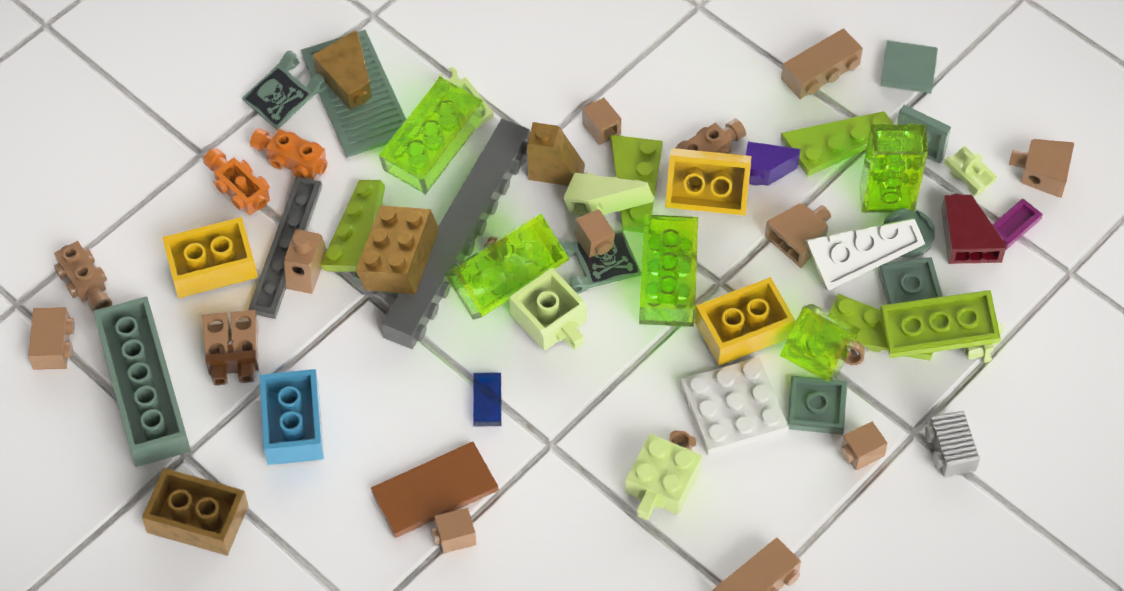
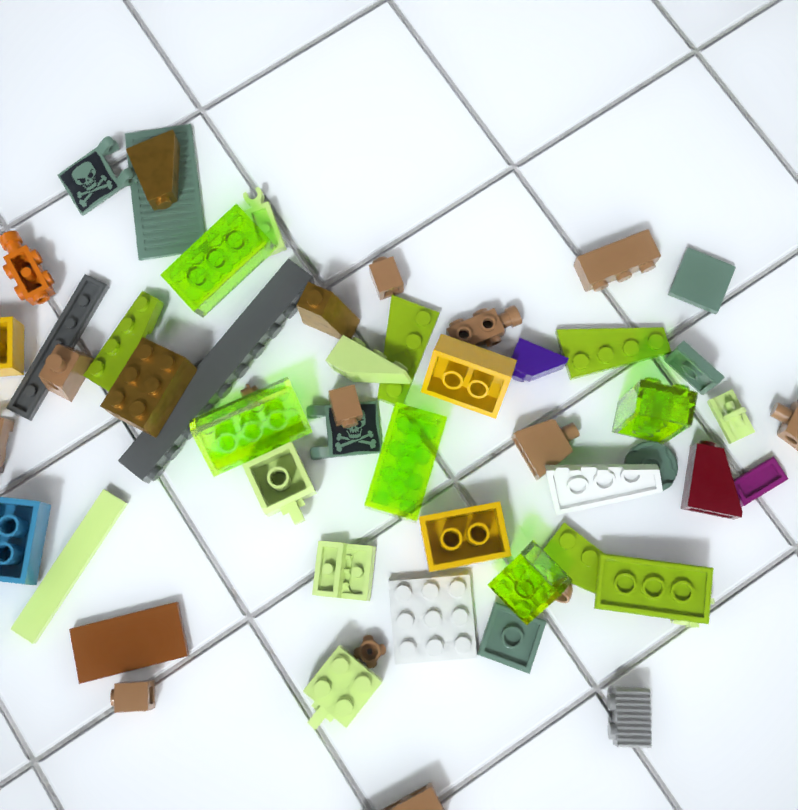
camera: 15 degrees right, 20 degrees up
orange brick [250,128,328,180] -> none
clear blue tile [473,372,502,427] -> none
medium nougat brick [840,421,888,470] -> none
sand green tile [878,257,943,304] -> none
none -> yellowish green tile [10,489,128,644]
none -> yellowish green slope [312,541,376,601]

